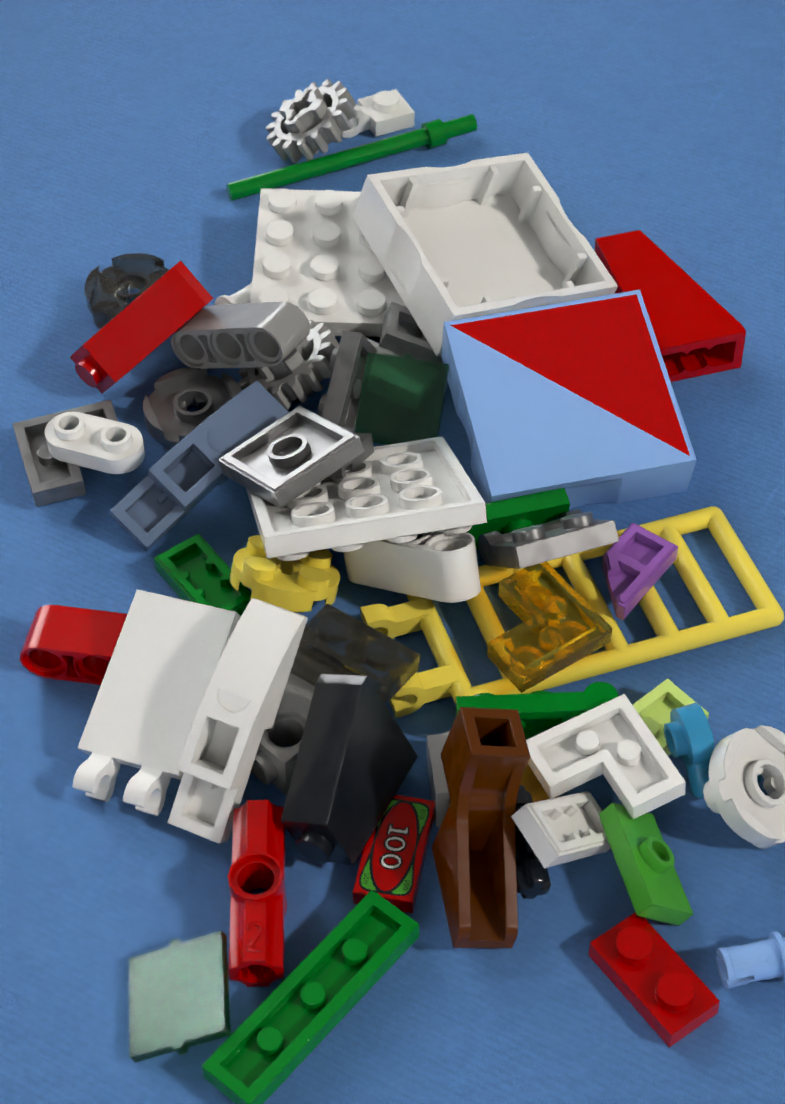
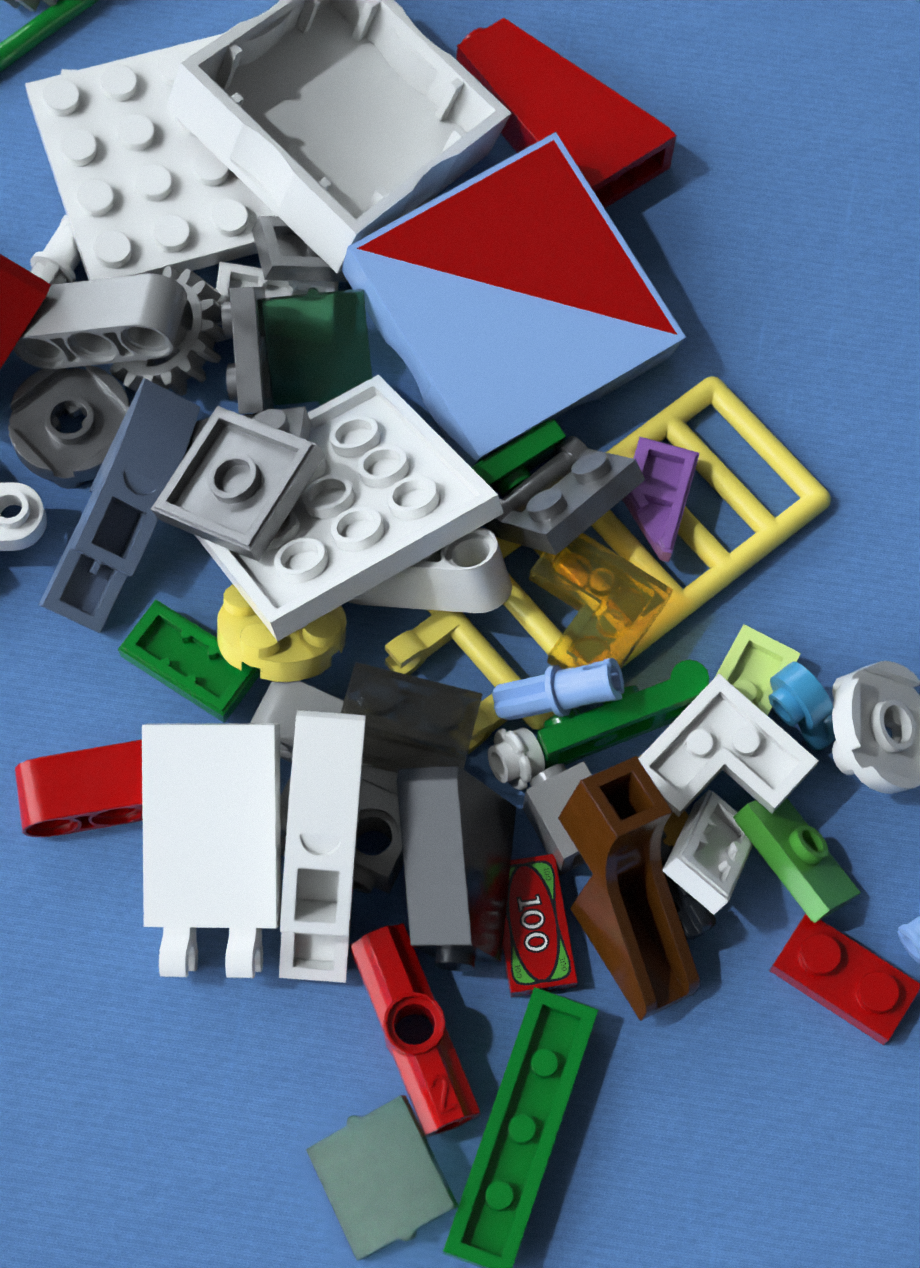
camera: 25 degrees left, 20 degrees up
none -> white plate [488,727,545,790]
none -> light blue axle [492,658,624,721]

